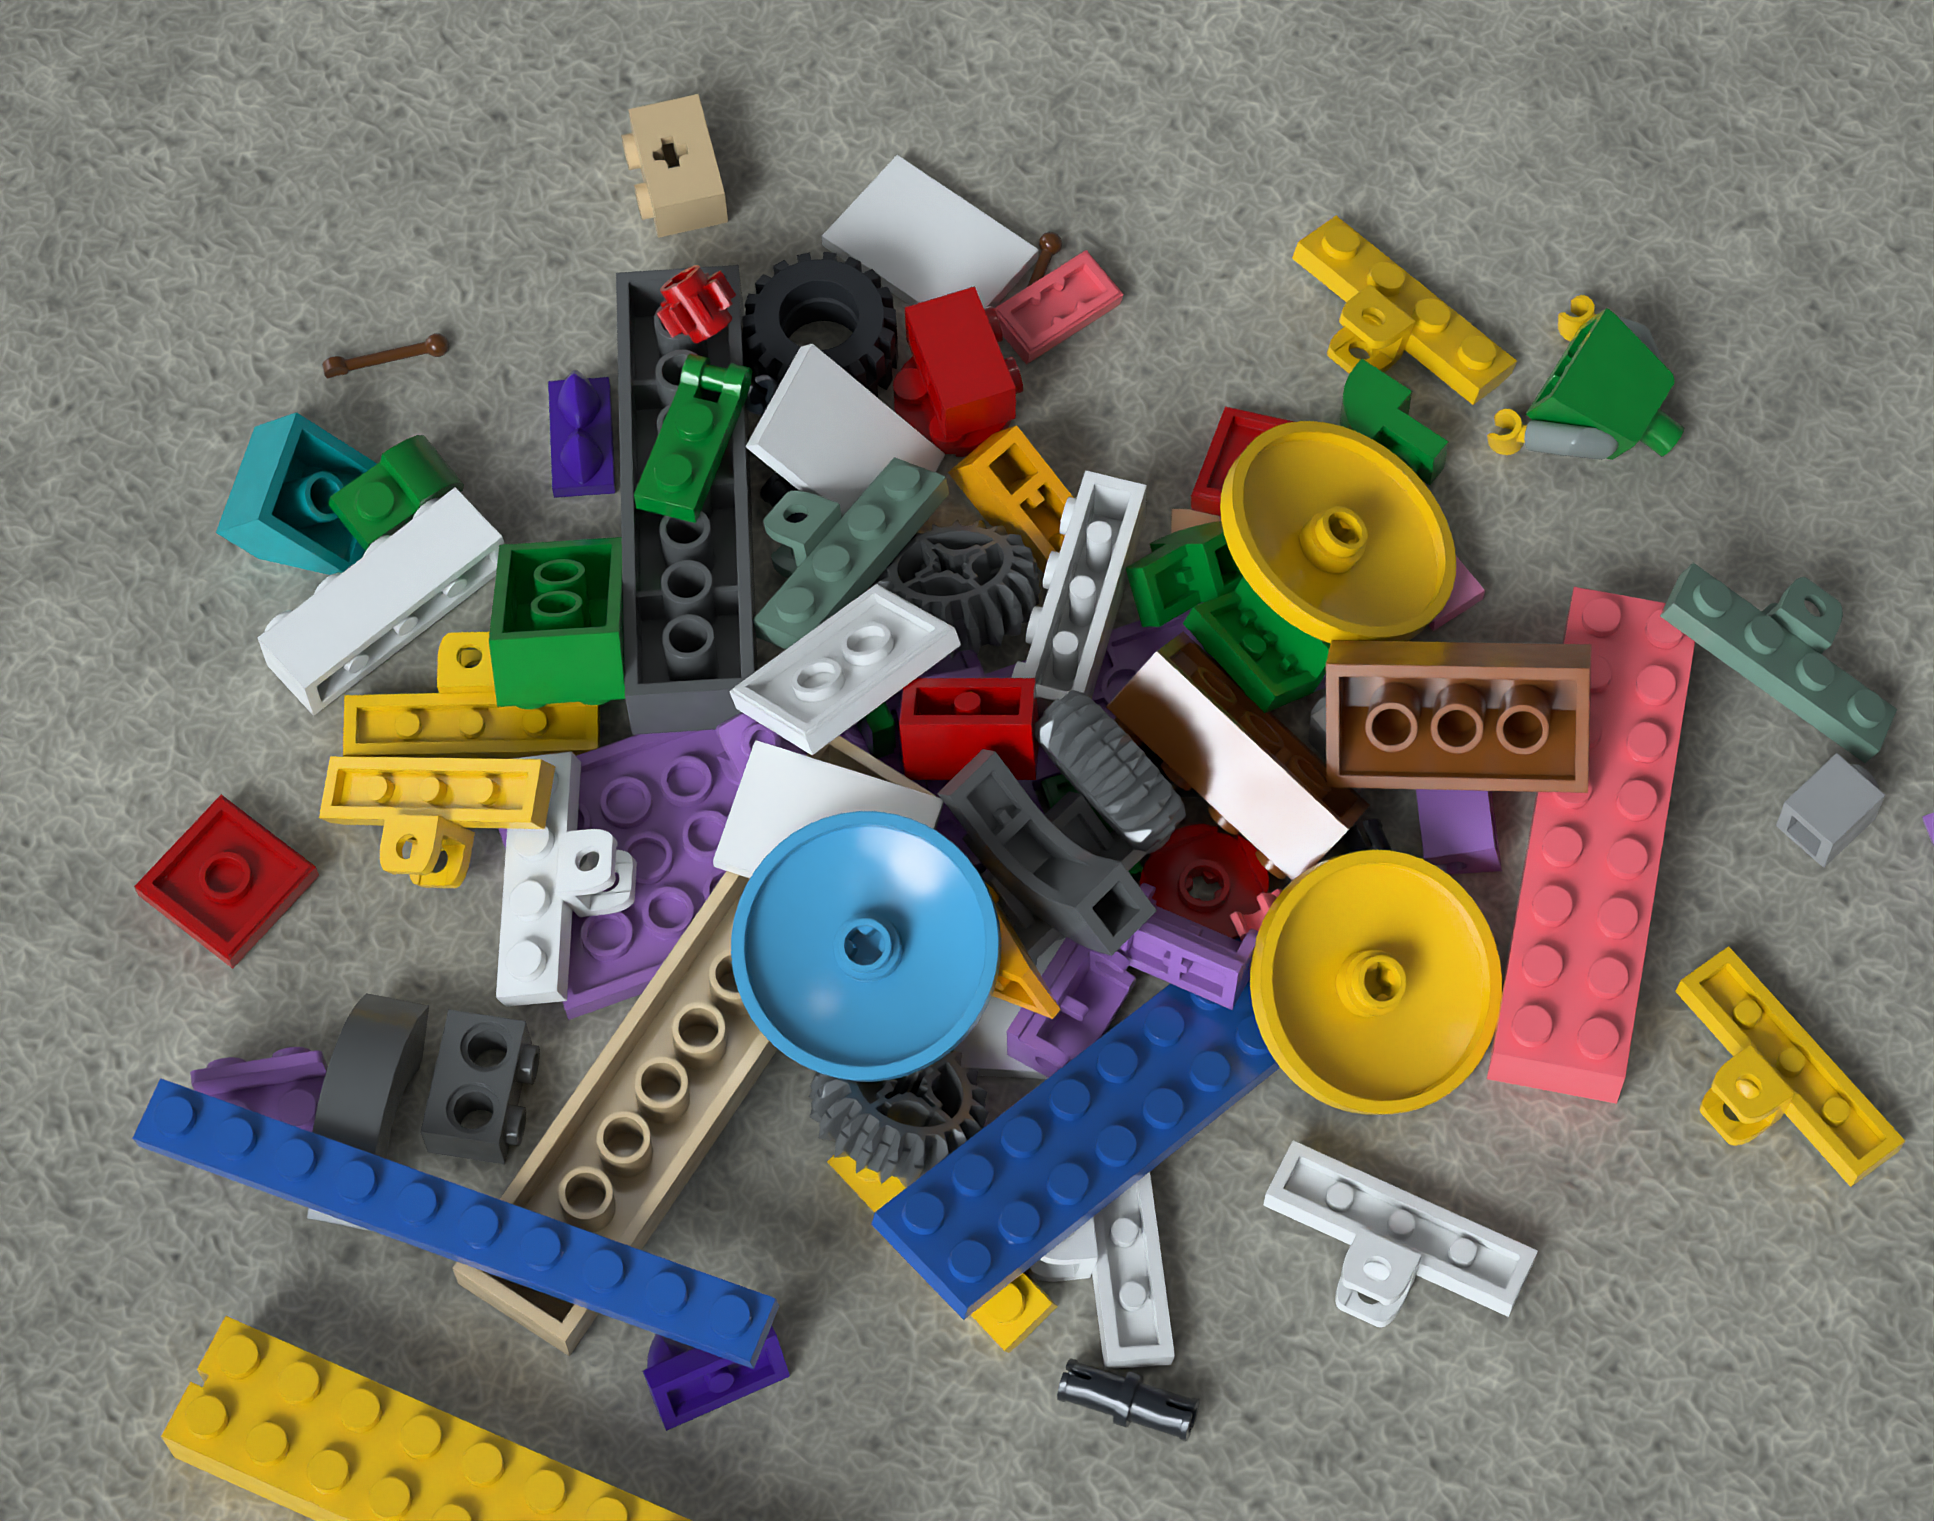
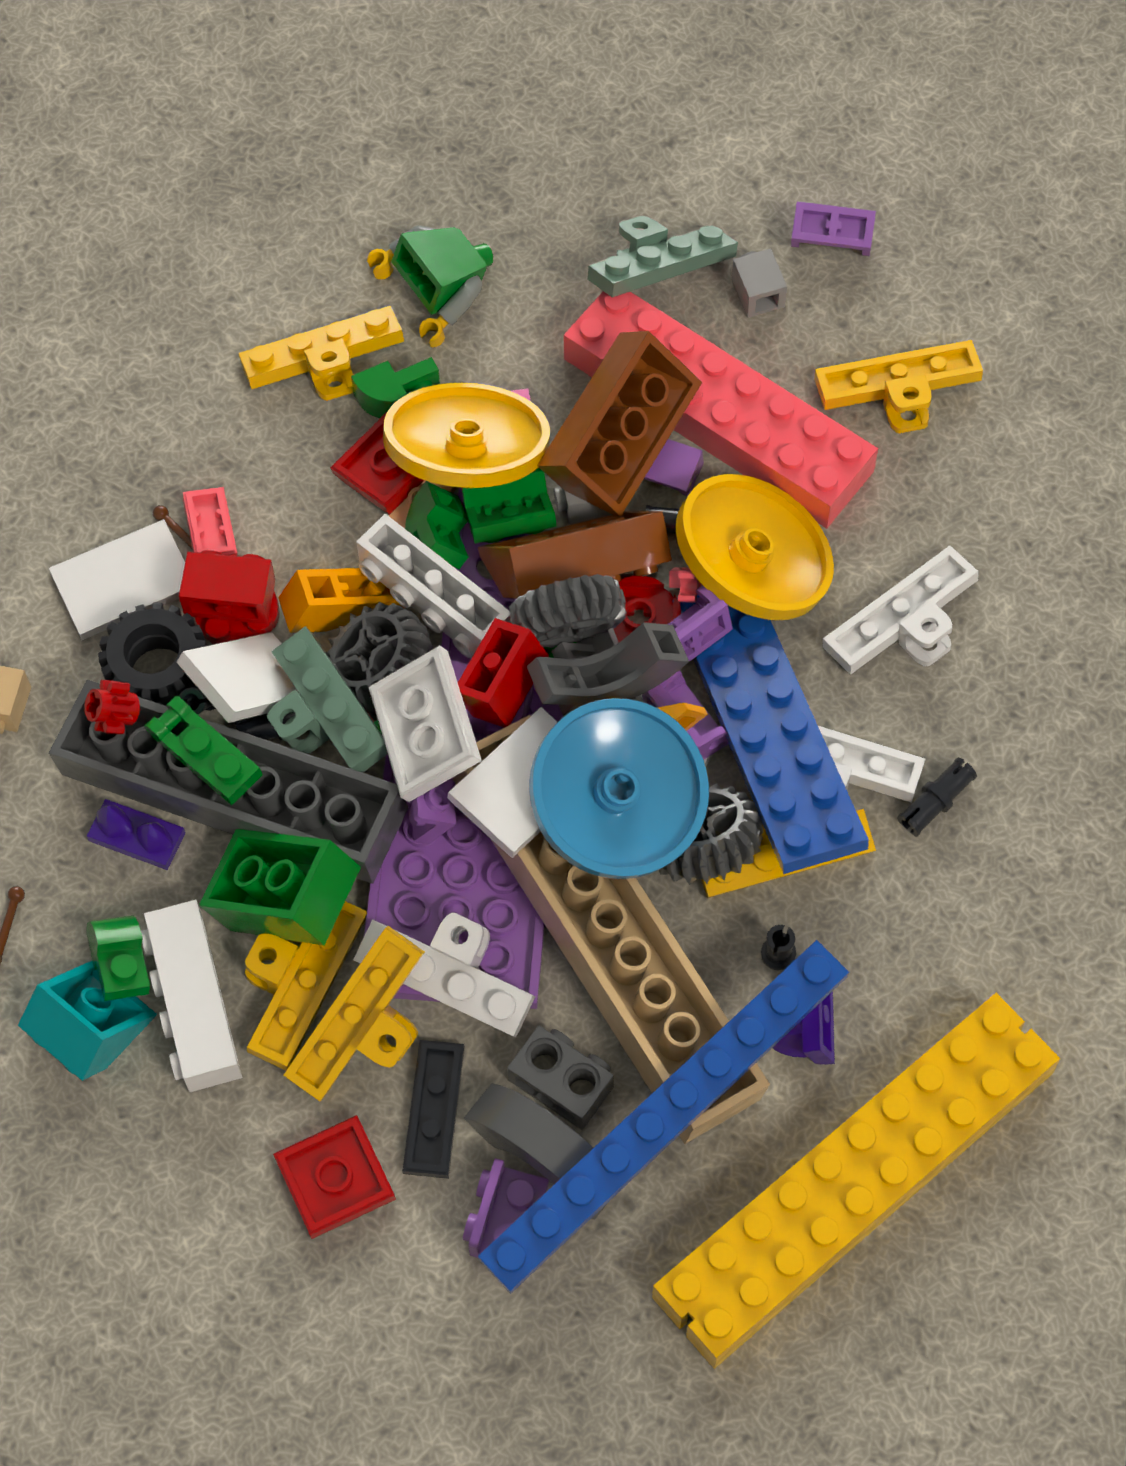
camera: 65 degrees left, 0 degrees up
none -> black tile [402,1040,465,1179]
none -> black pin [761,924,796,970]

